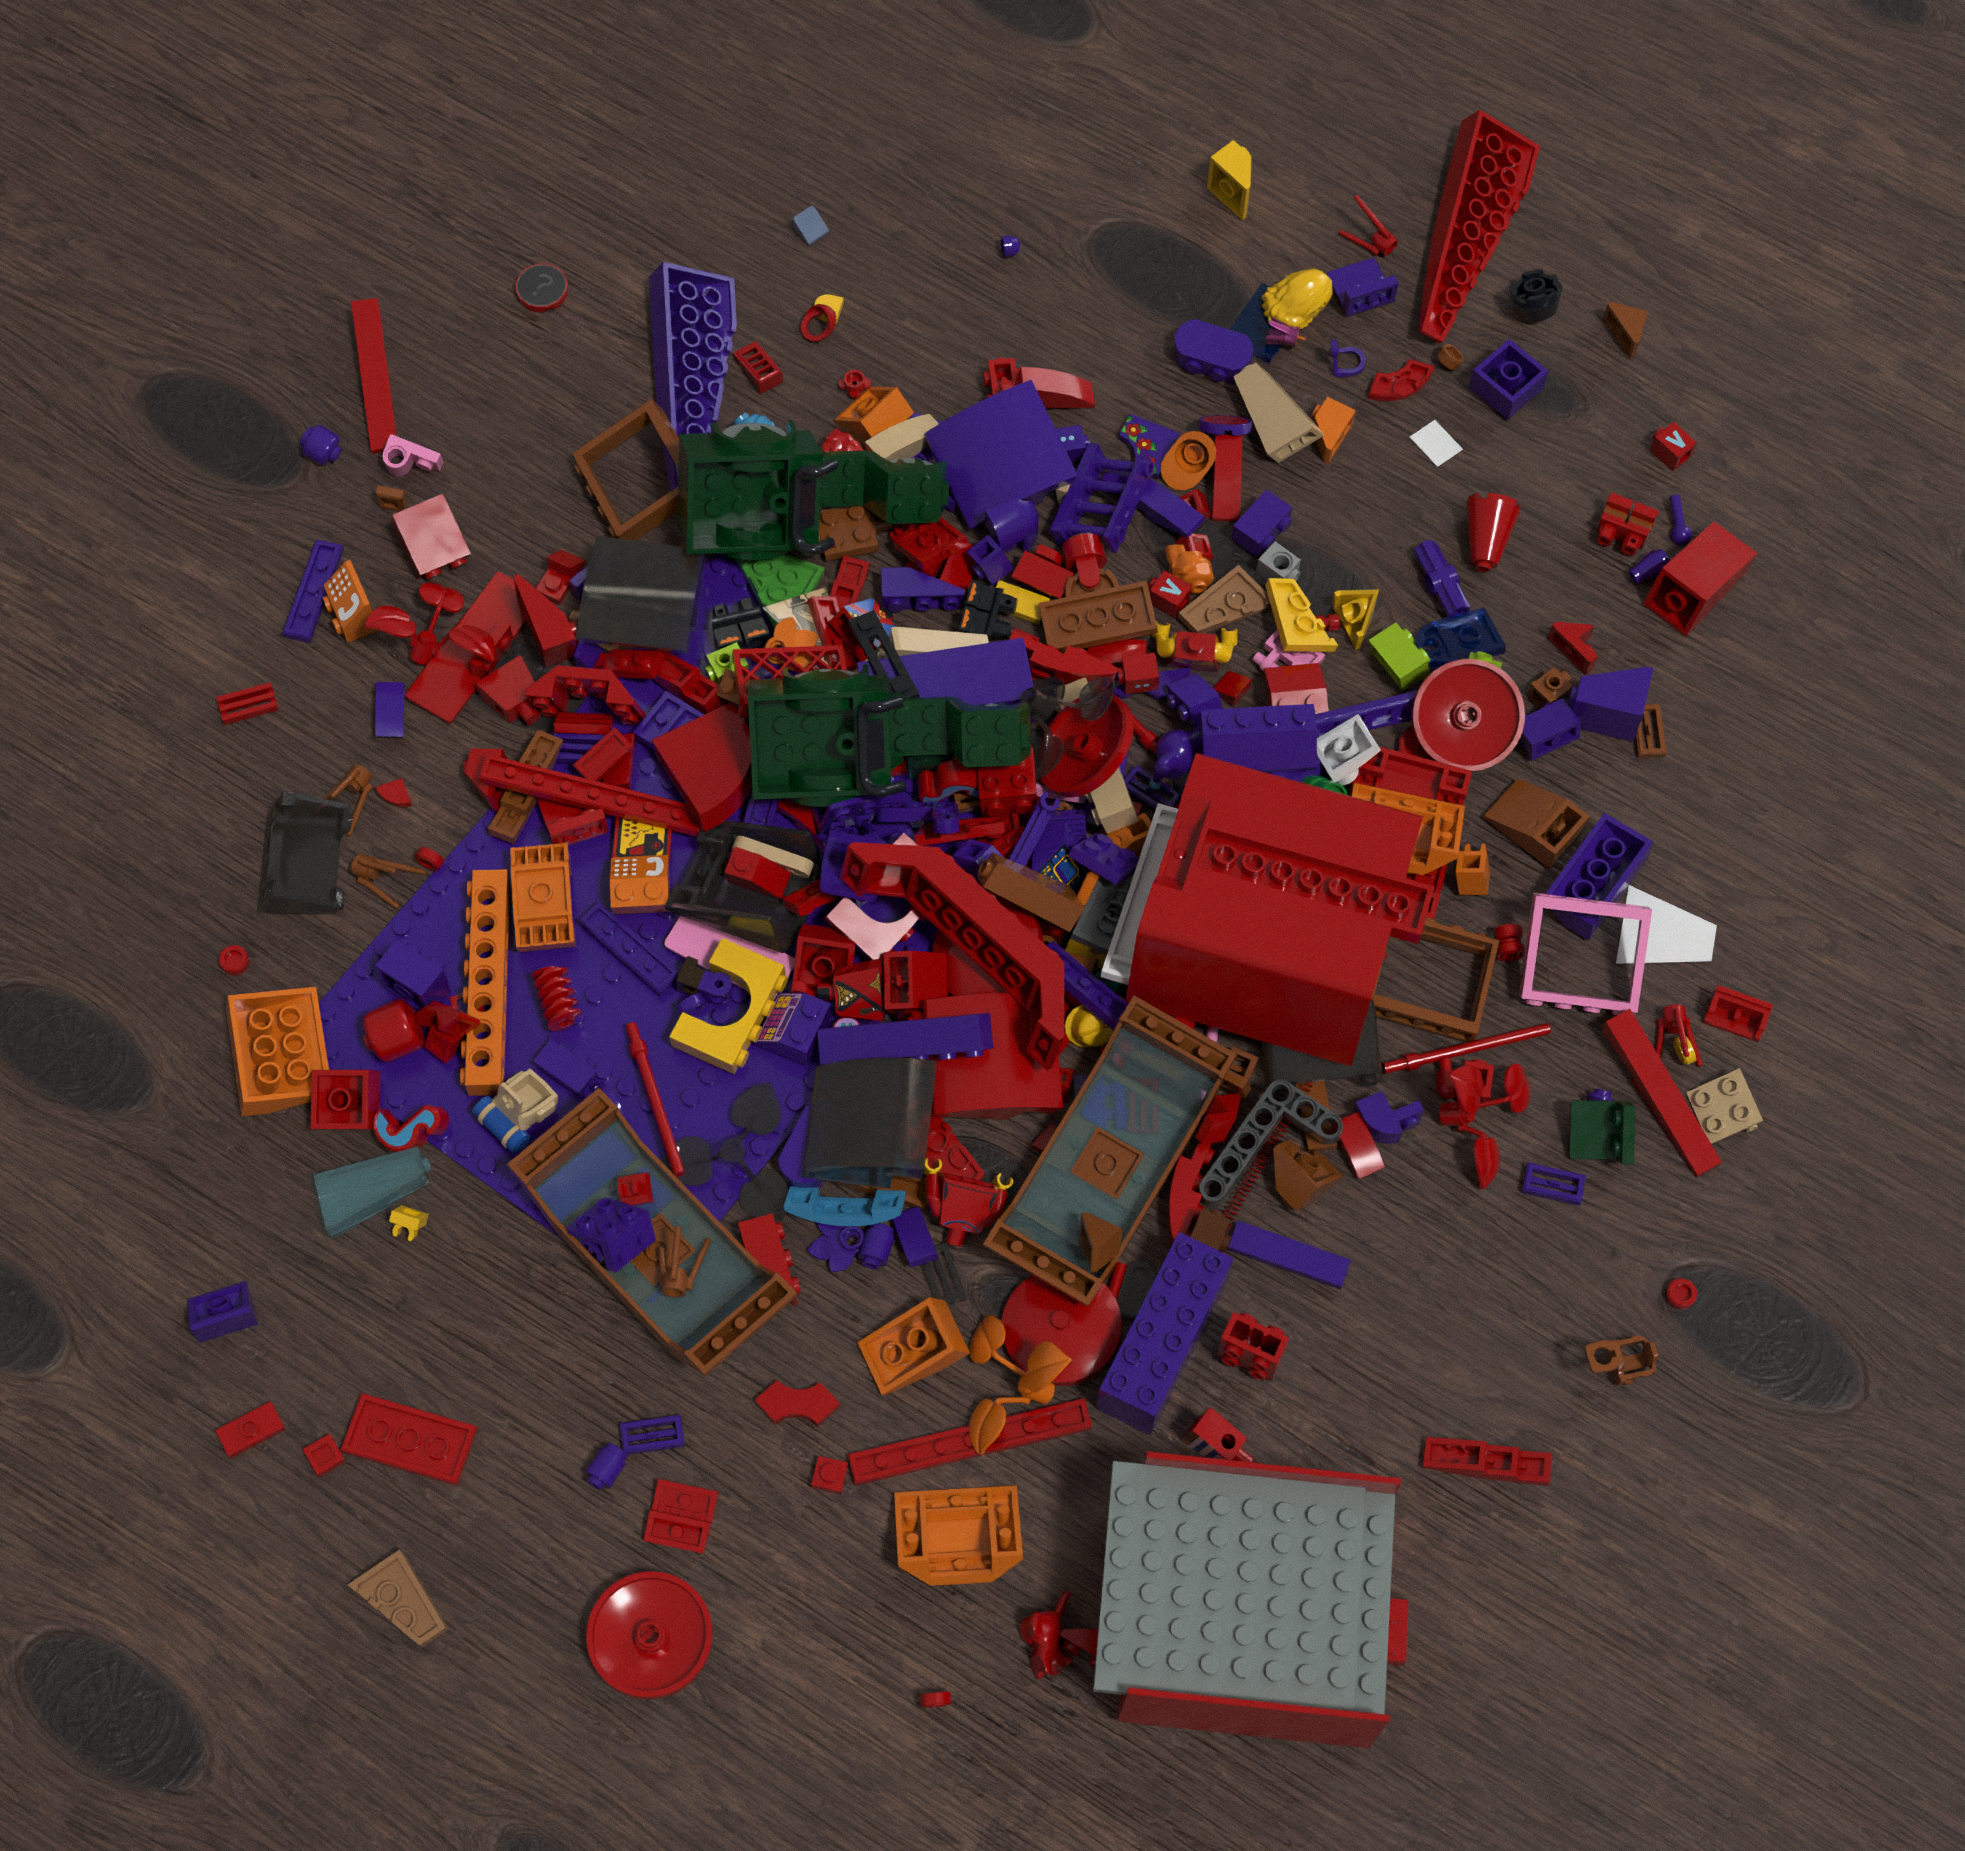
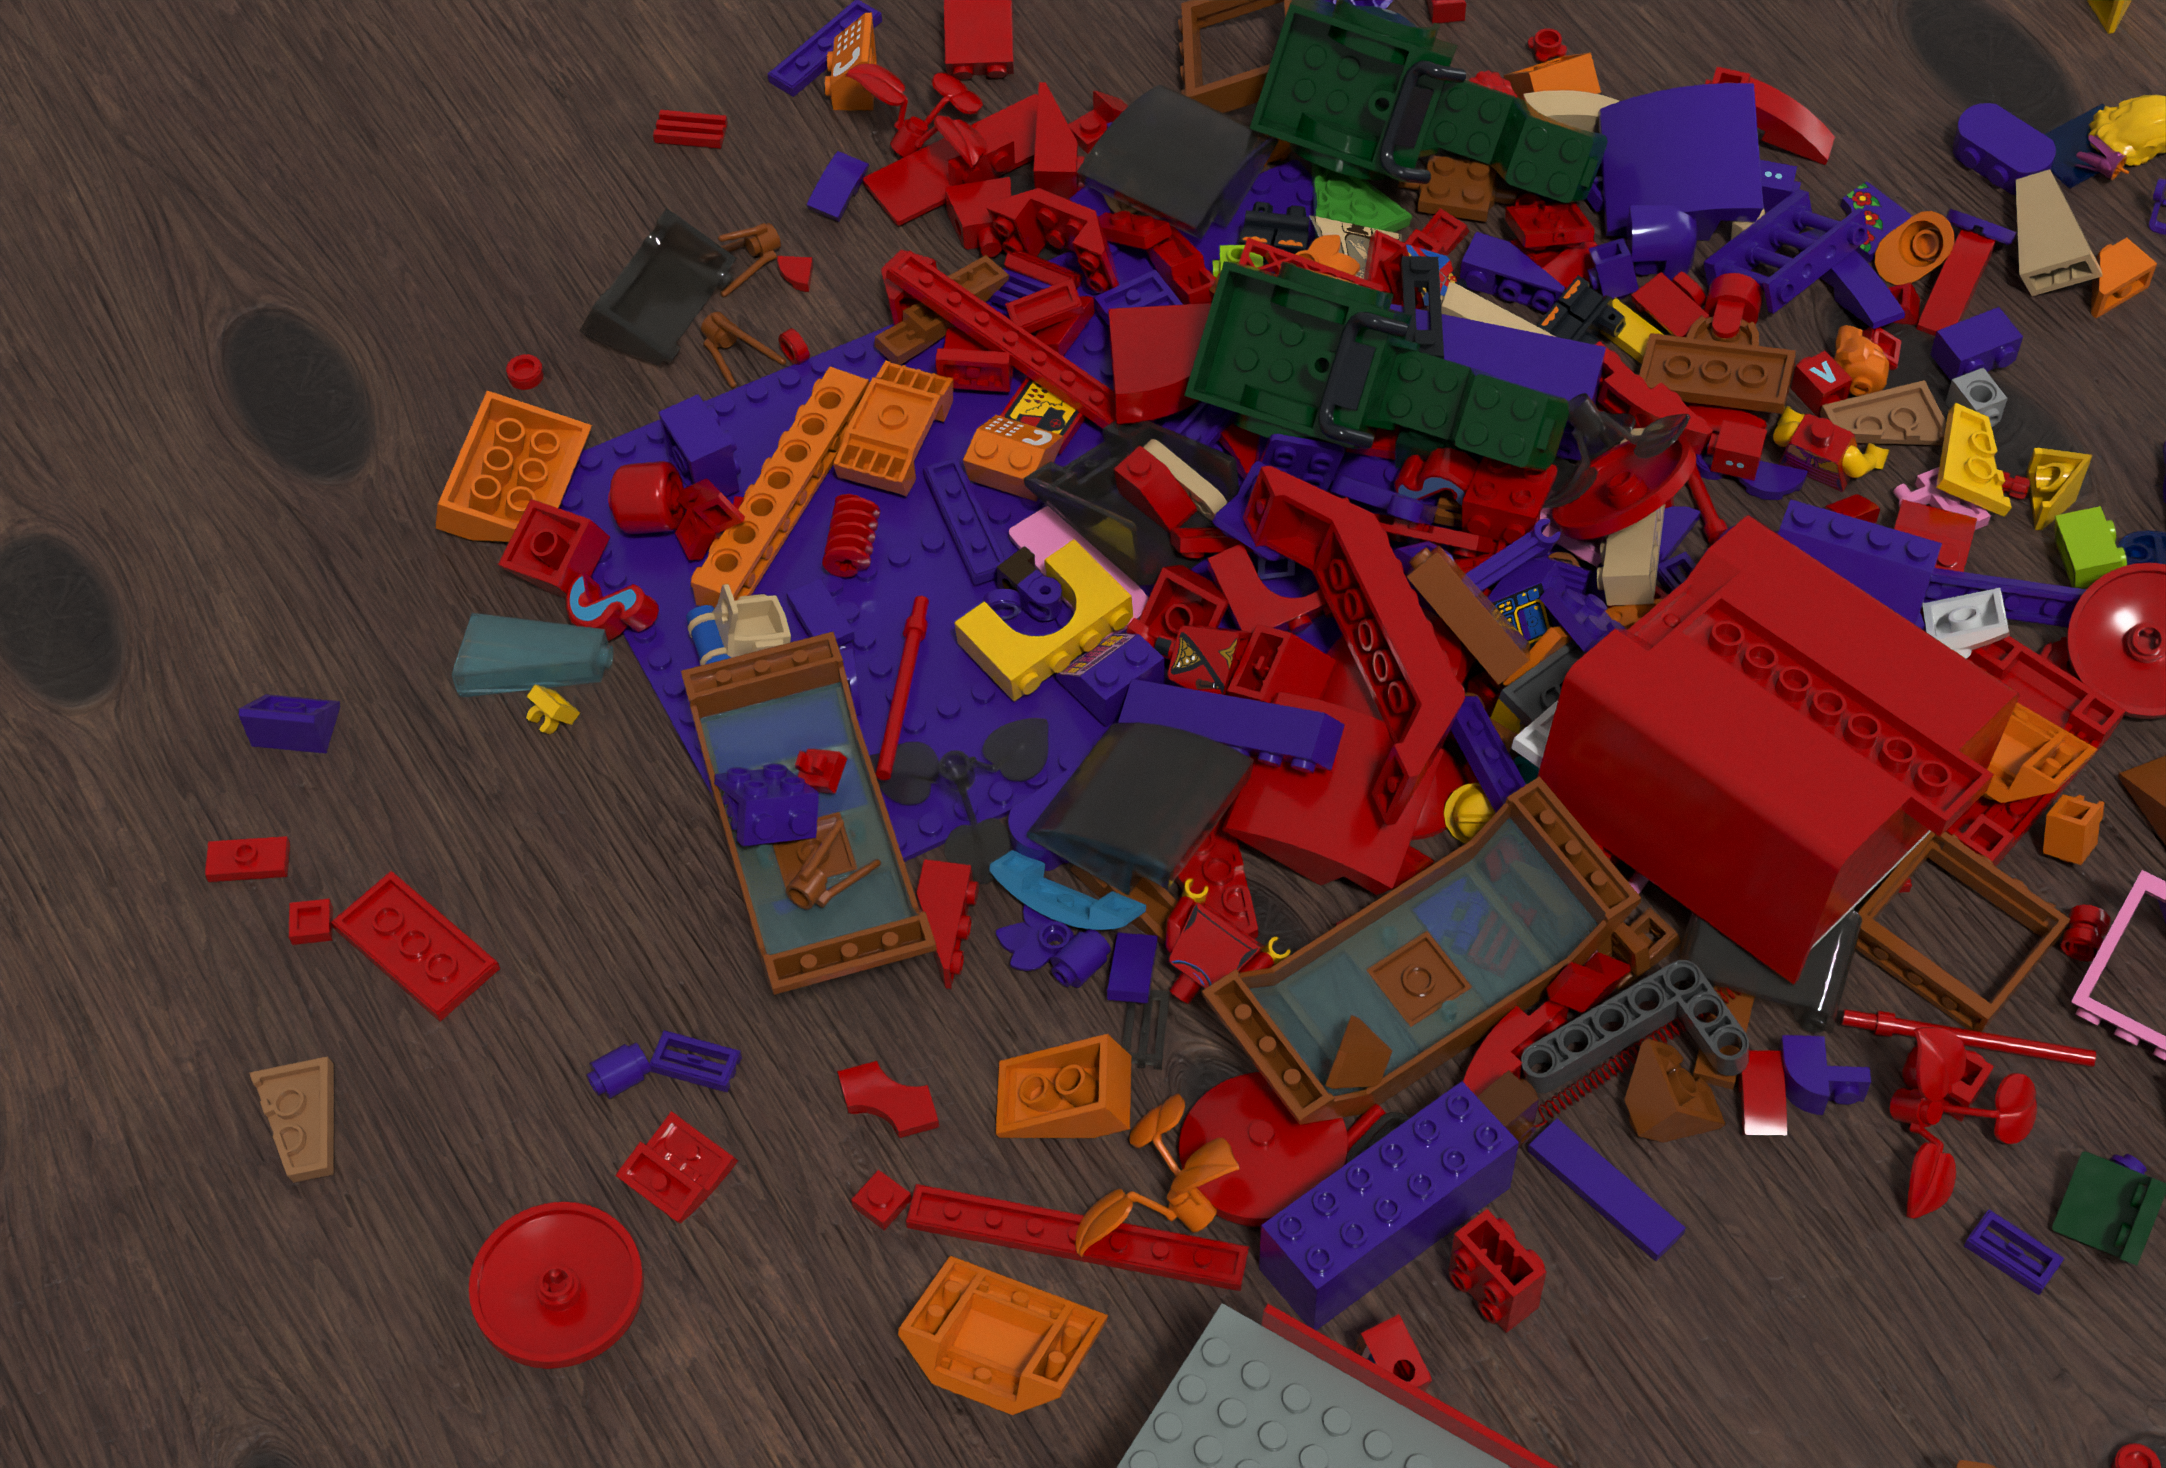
camera: 30 degrees right, 10 degrees down
dark purple brick [1166,673,1223,728] -> none

